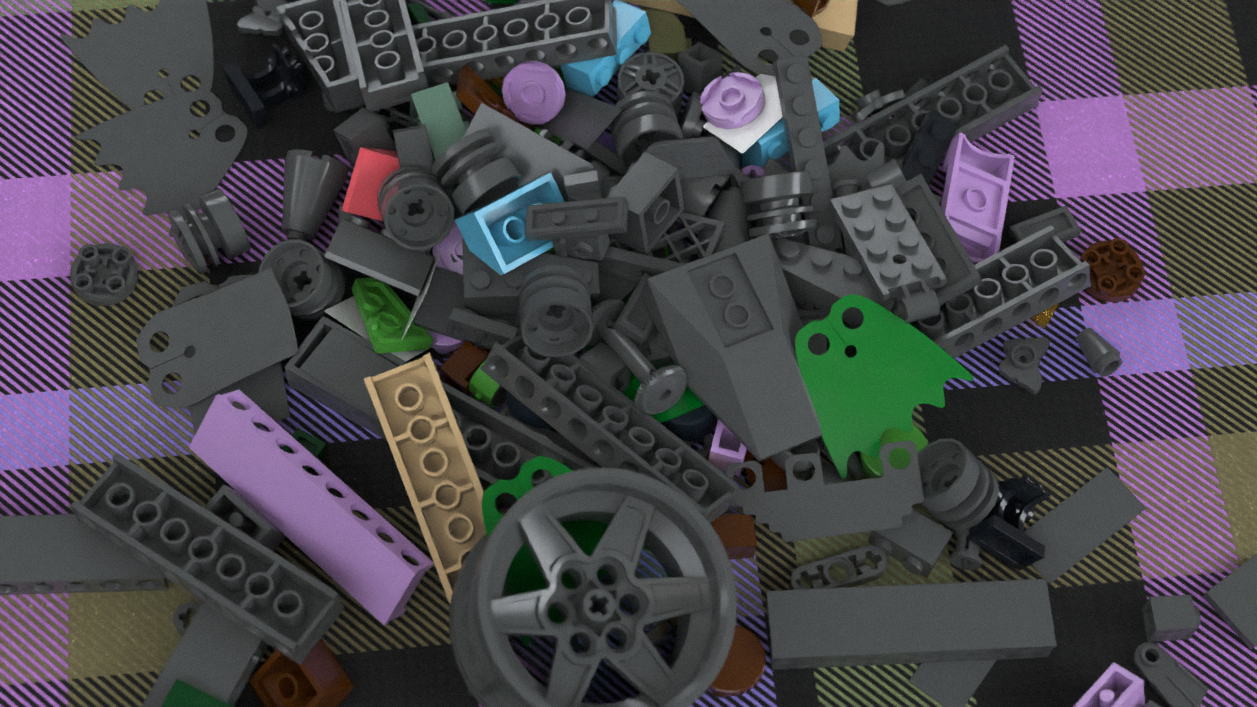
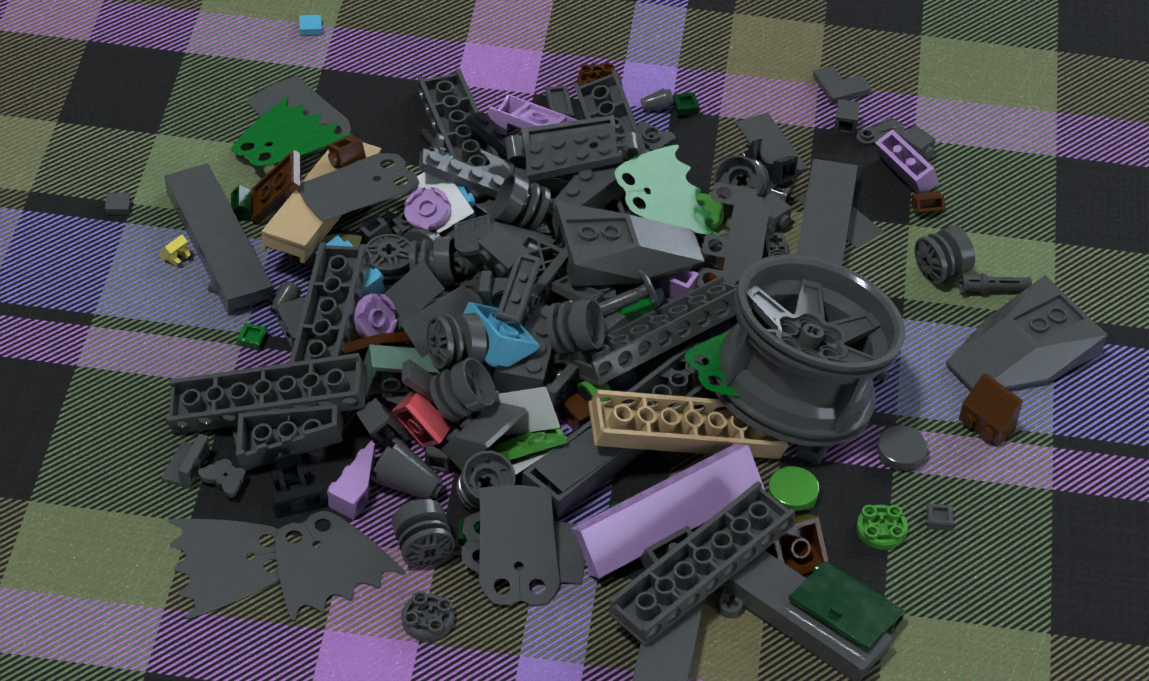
camera: 75 degrees left, 15 degrees down
none -> lavender slope [327,441,375,520]
none -> dark green plate [673,92,700,116]
none -> bright green tile [768,466,819,511]

